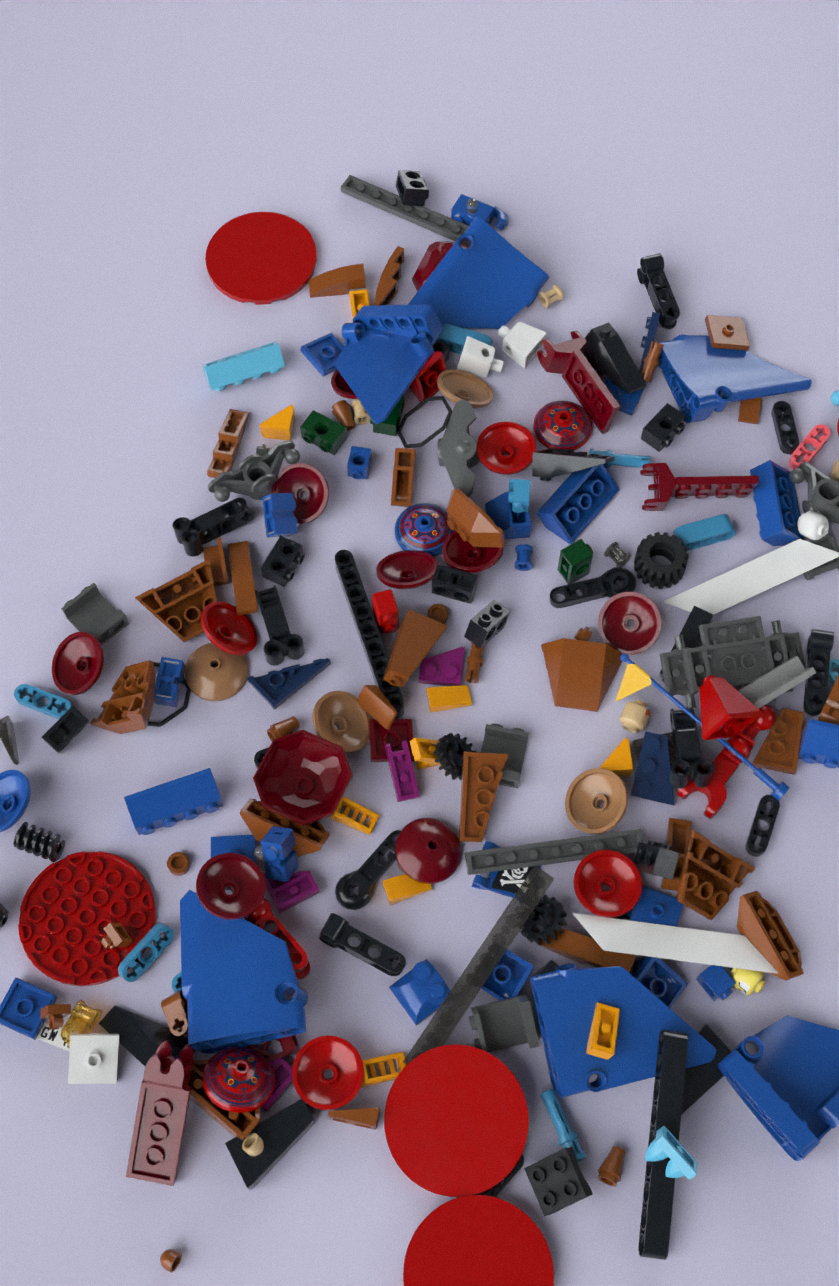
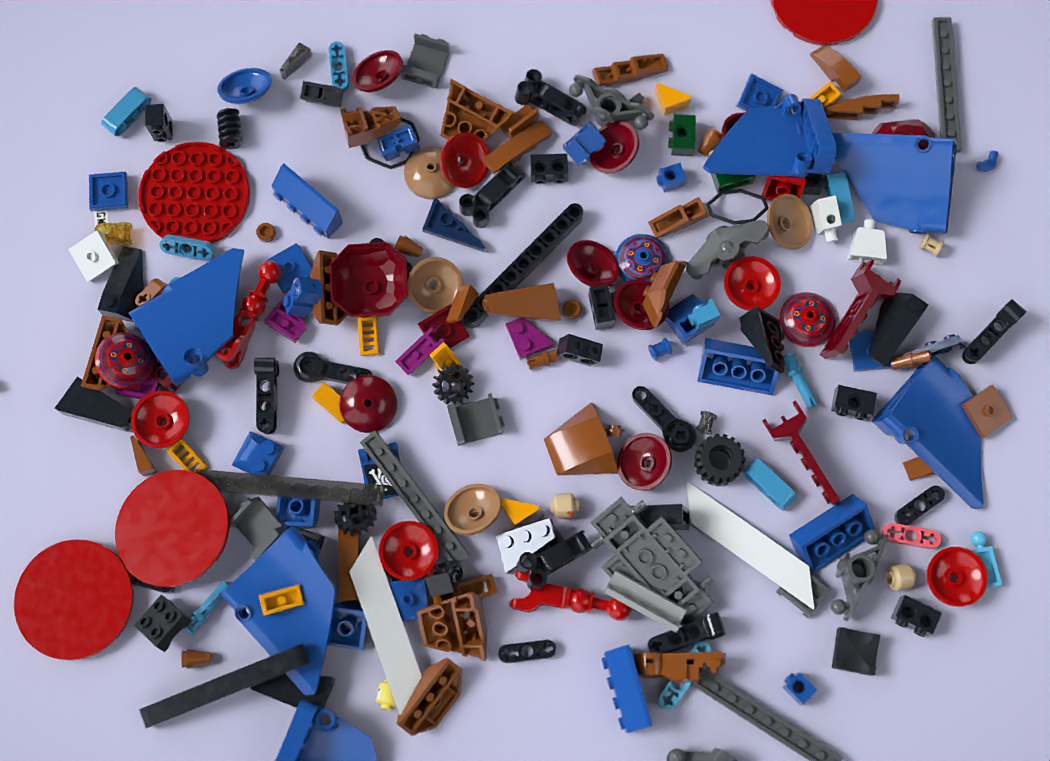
camera: 60 degrees right, 10 degrees up
dark orange tile [40,1004,71,1030] -> none
dark orange tile [101,923,133,949] -> none
hinge [126,1040,194,1186] -> none
dark red dish [196,853,266,920] -> none
medium azure brick [202,342,285,391] -> none
tan hinge [242,1133,264,1156] -> none
red brick [372,589,399,634] -> none
black brick [395,170,429,206] -> none
light orange slope [426,685,472,713] -> none
blue piece [451,194,494,226] -> none
dark orange wing [459,752,508,842] -> none
dark green brick [557,539,593,584] -> none
piece [615,653,790,800] -> none
medium azure tile [645,1126,698,1180] -> none
blue brick [696,965,735,1001] -> none
red slope [699,675,762,740] -> none
dark orange wing [752,708,804,775] -> none
white head [797,511,829,540] -> none

